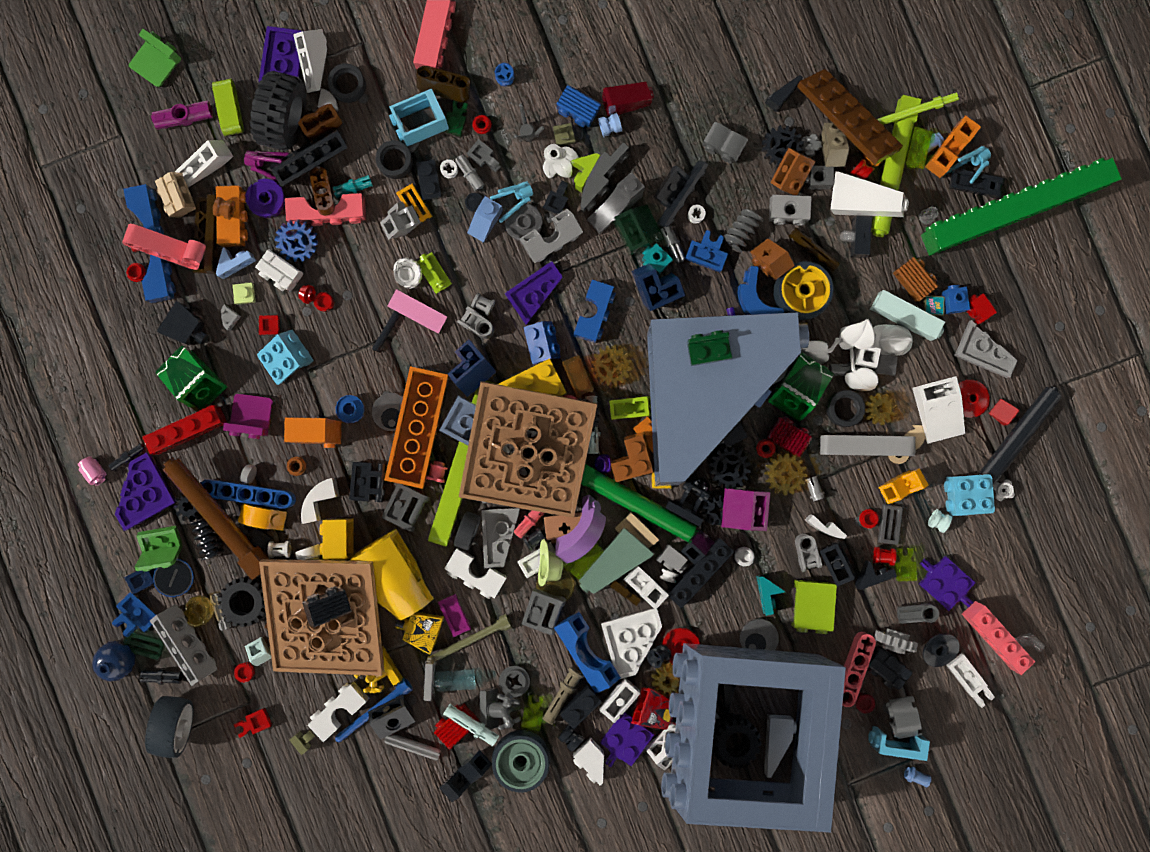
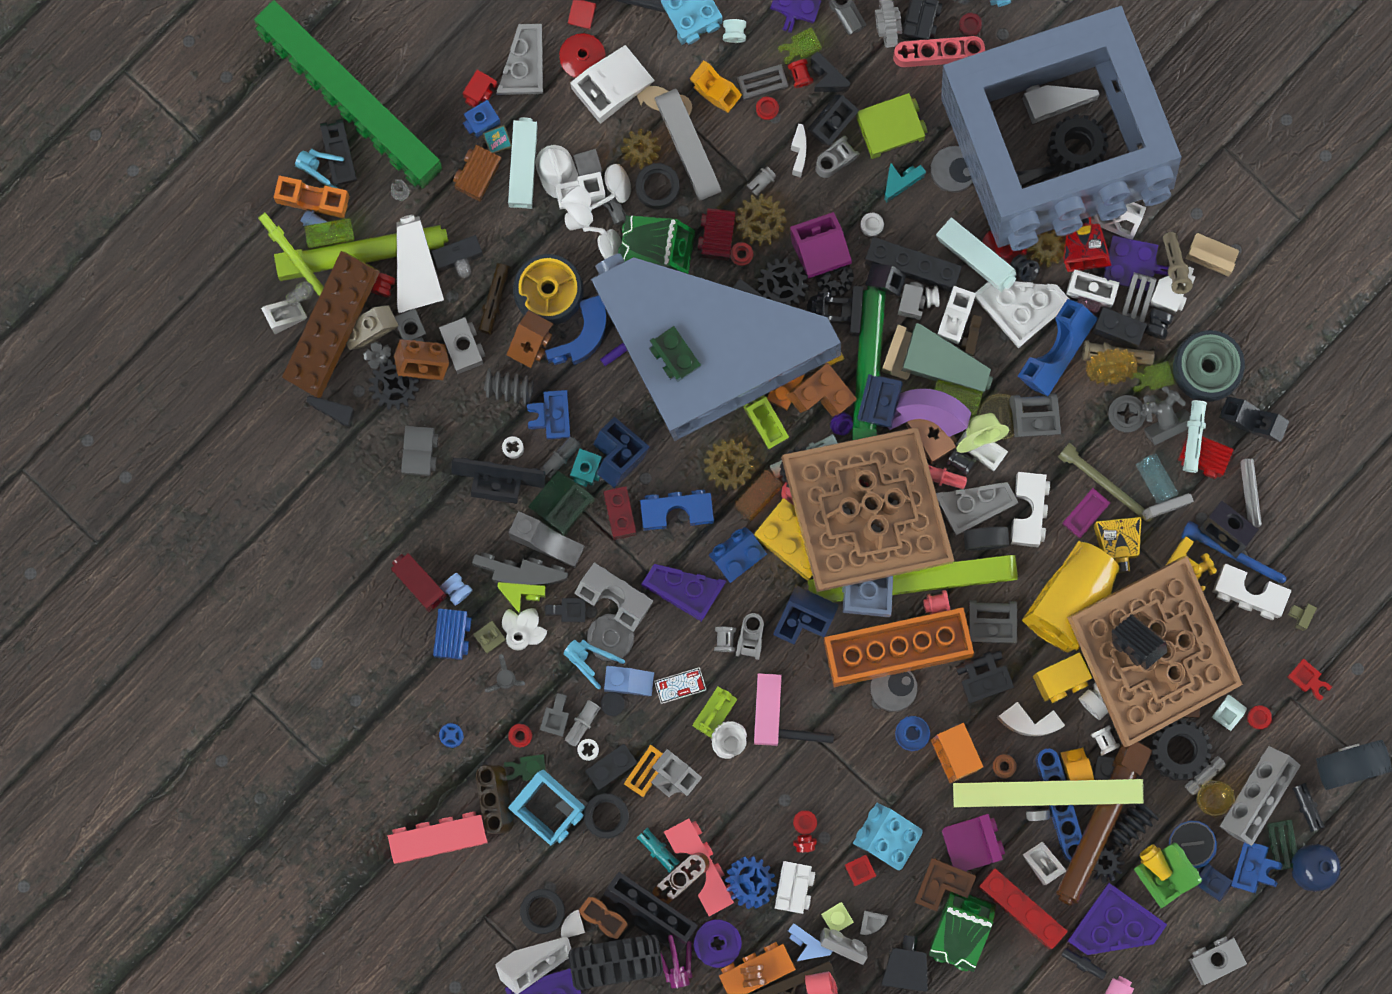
camera: 120 degrees left, 5 degrees down
none -> white slope [261,297,307,334]
none -> clear pin [286,282,314,306]
none -> dark red brick [603,486,636,540]
none -> tile [654,667,706,704]
none -> light grey plate [820,928,868,965]
none -> dark blue plate [857,374,903,428]
none -> reddish brown plate [915,858,977,911]
none -> light aqua brick [936,217,1017,292]
none -> yellowish green tile [953,779,1144,807]
none -> white slope [1023,842,1066,885]
none -> clear pink tile [1077,296,1101,315]
none -> clear yellow gear [1086,348,1138,385]
none -> light grey tile [1121,272,1157,323]
none -> yellow cone [1139,844,1173,881]
none -> dark tan pin [1163,232,1193,294]
none -> tan panel [1186,233,1239,277]
none -> light grey brick [1188,936,1247,985]

